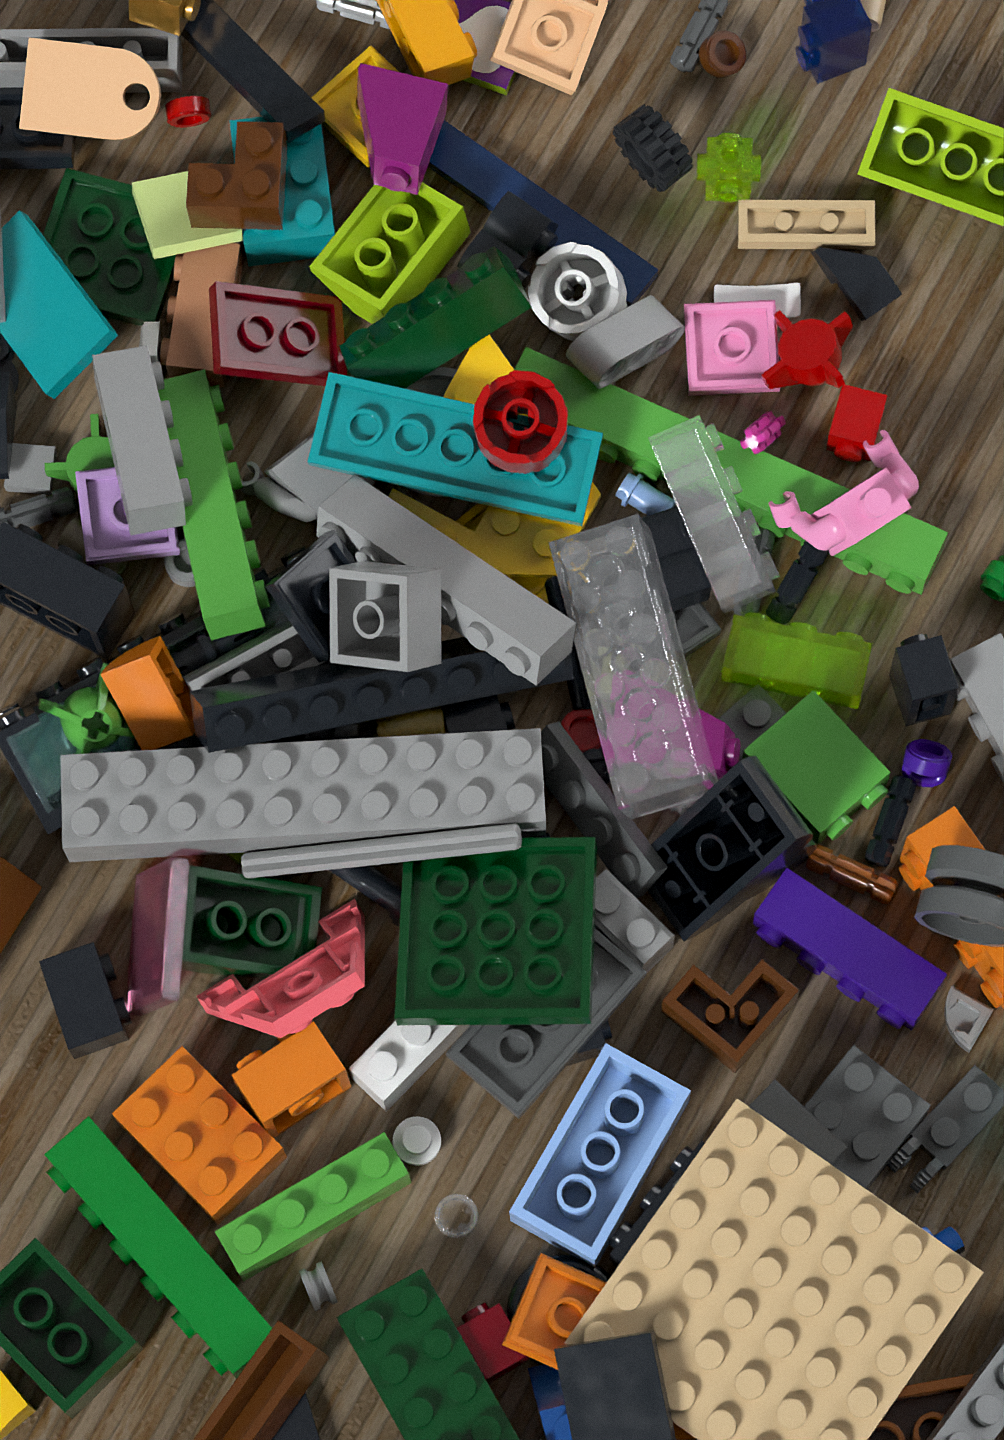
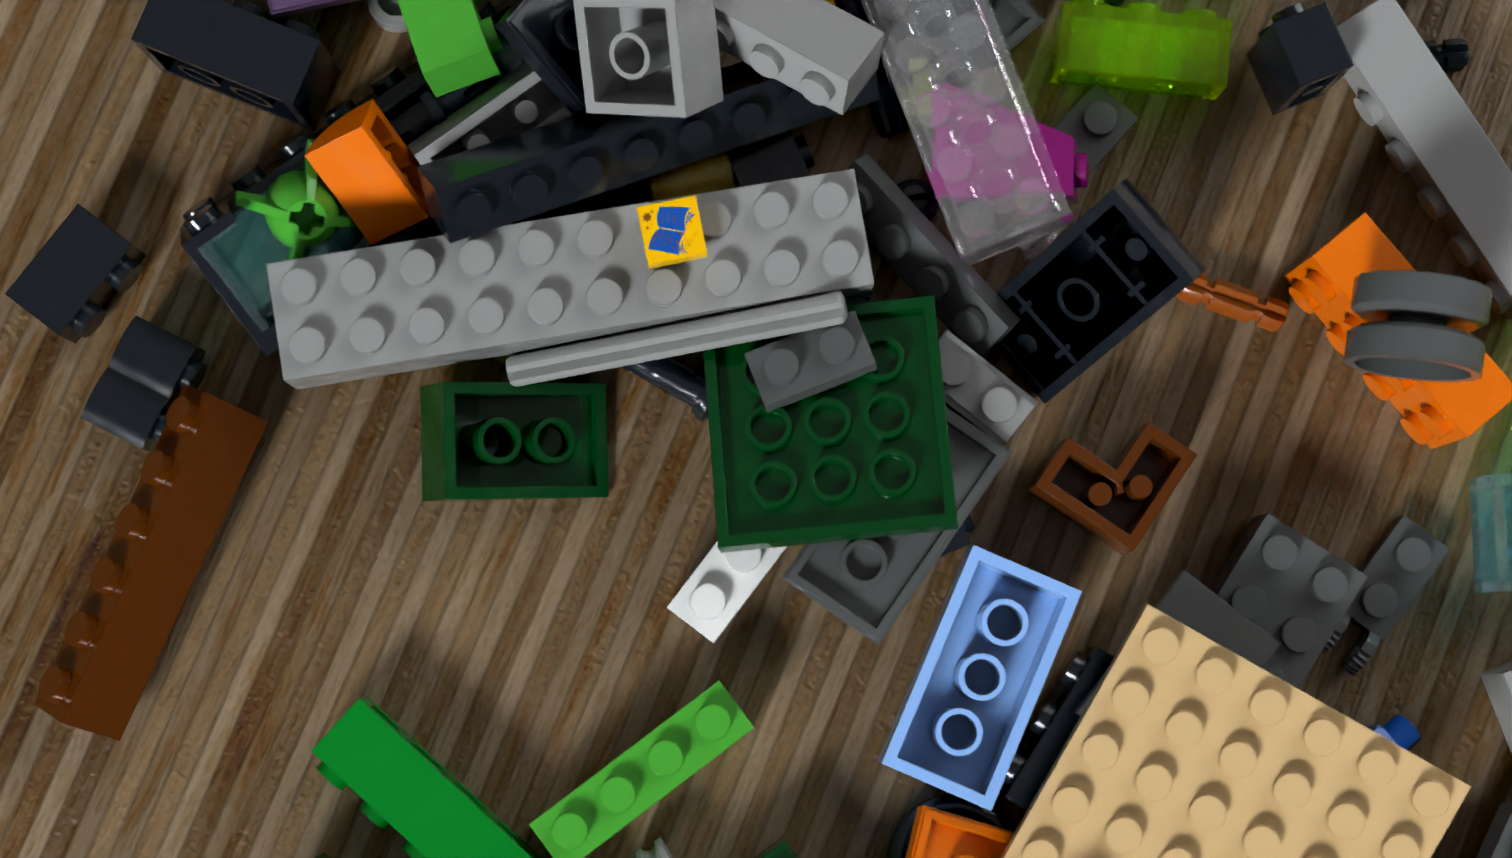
camera: 15 degrees left, 10 degrees up
black brick [39,942,132,1059] -> none
orange brick [112,1046,287,1225] -> none
clear pink tile [126,857,189,1016] -> none
coral wing [196,899,365,1038] -> none
orange brick [232,1021,351,1138] -> none
white plate [393,1116,441,1166] -> none
clear bush [435,1194,479,1240] -> none
red tile [561,709,607,753] -> none
bright green brick [742,690,891,844] -> none
dark purple brick [753,868,947,1031] -> none
black axle [865,775,917,867] -> none
dark purple tile [902,739,952,788] -> none
light grey tile [944,986,994,1053] -> none
none -> yellow tile [636,195,708,269]
none -> dark grey plate [744,310,877,413]

